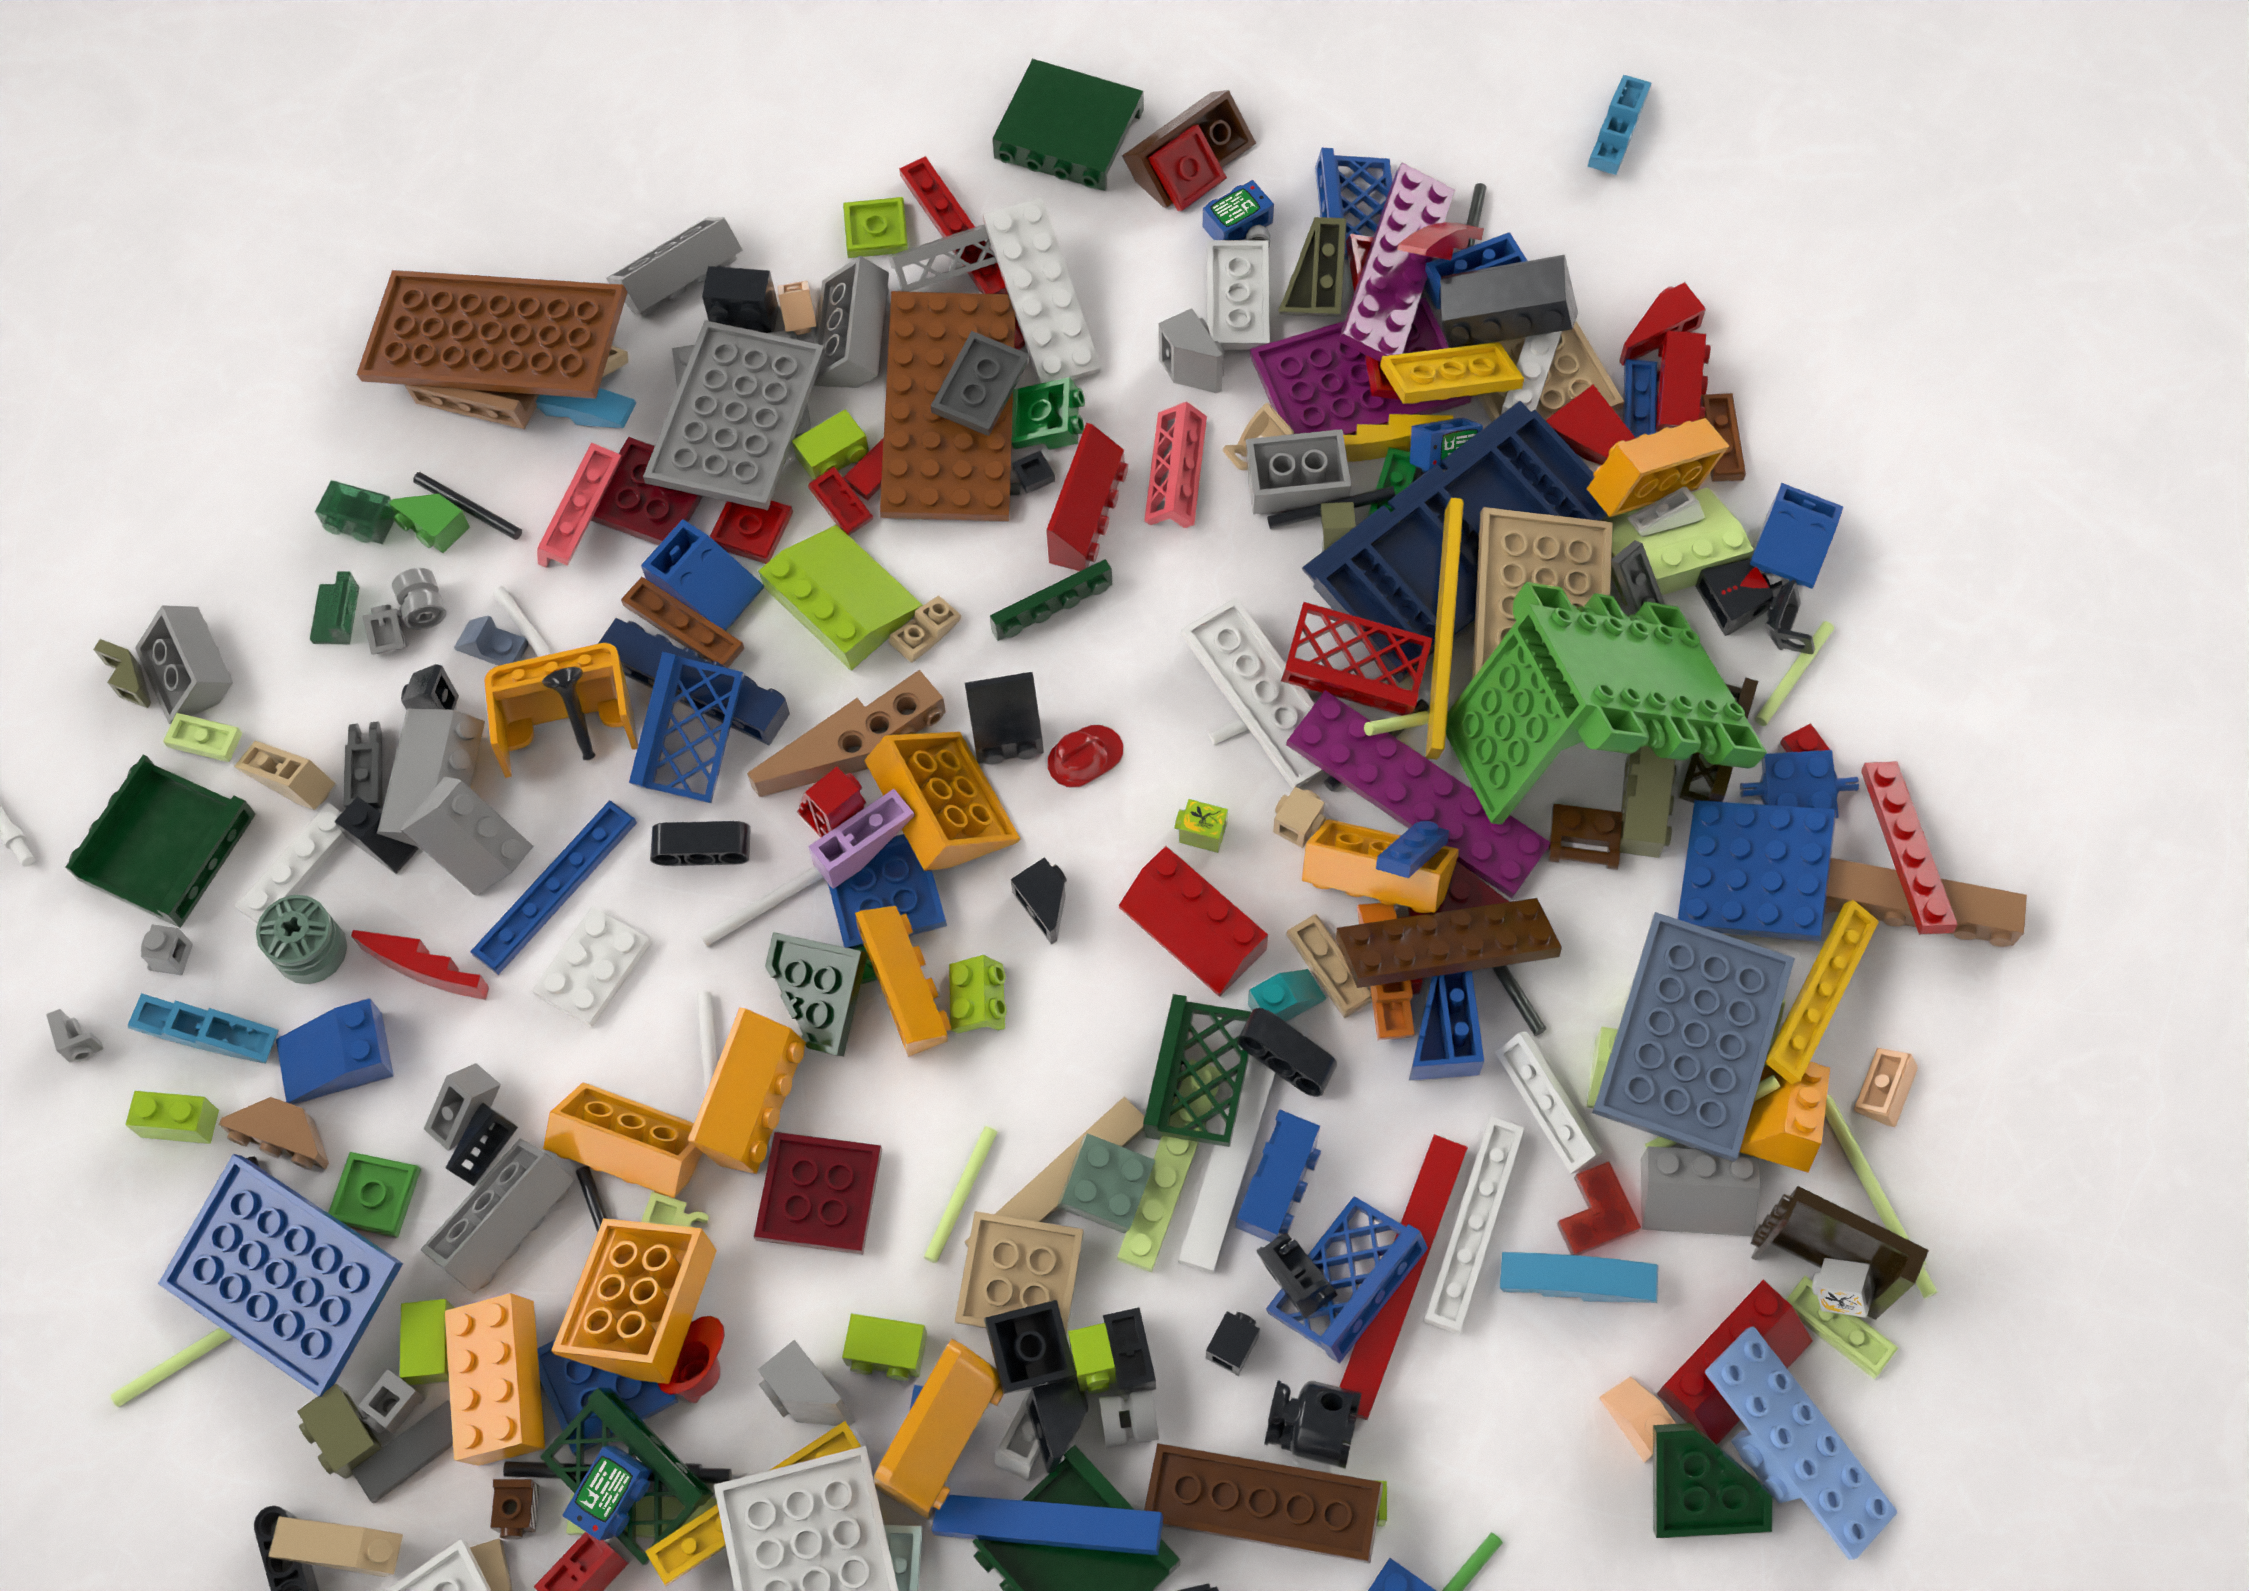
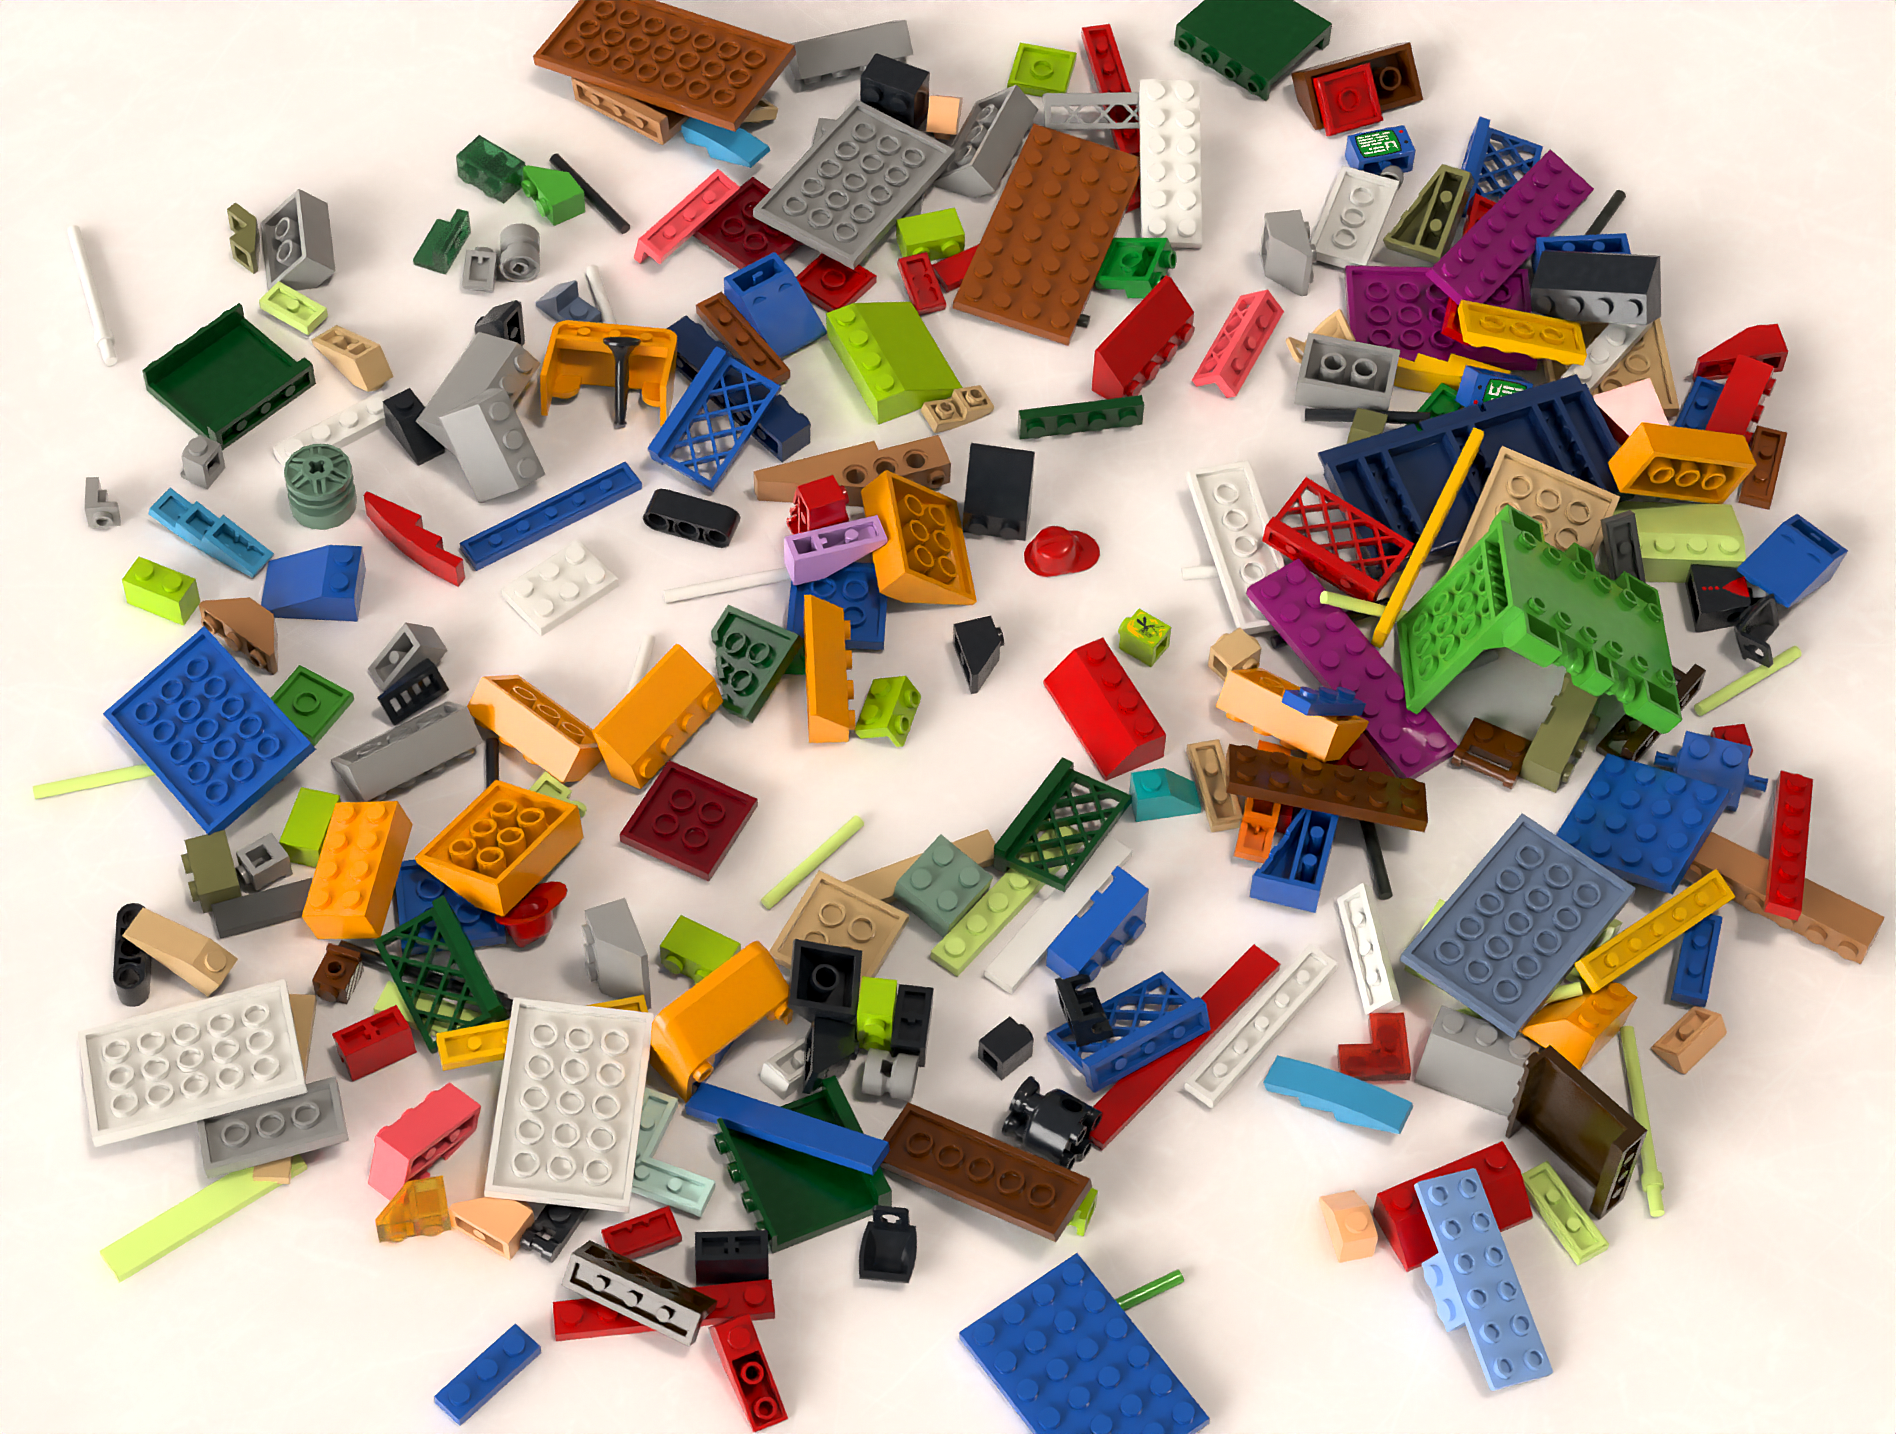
camera: 15 degrees right, 10 degrees down
dark grey hinge [343,721,383,809] -> none
brick [562,1446,653,1541] -> none
dark grey plate [931,331,1029,436] -> none
black plate [1012,450,1055,494] -> none
black beam [1237,1008,1337,1097] -> none
slope [1397,222,1484,260] -> none
dark azure slope [1587,74,1652,175] -> none
white slope [1628,486,1705,537] -> none
dark green plate [1653,1423,1772,1538] -> none
white brick [1812,1258,1875,1318] -> none
none -> blue plate [1671,914,1723,1008]

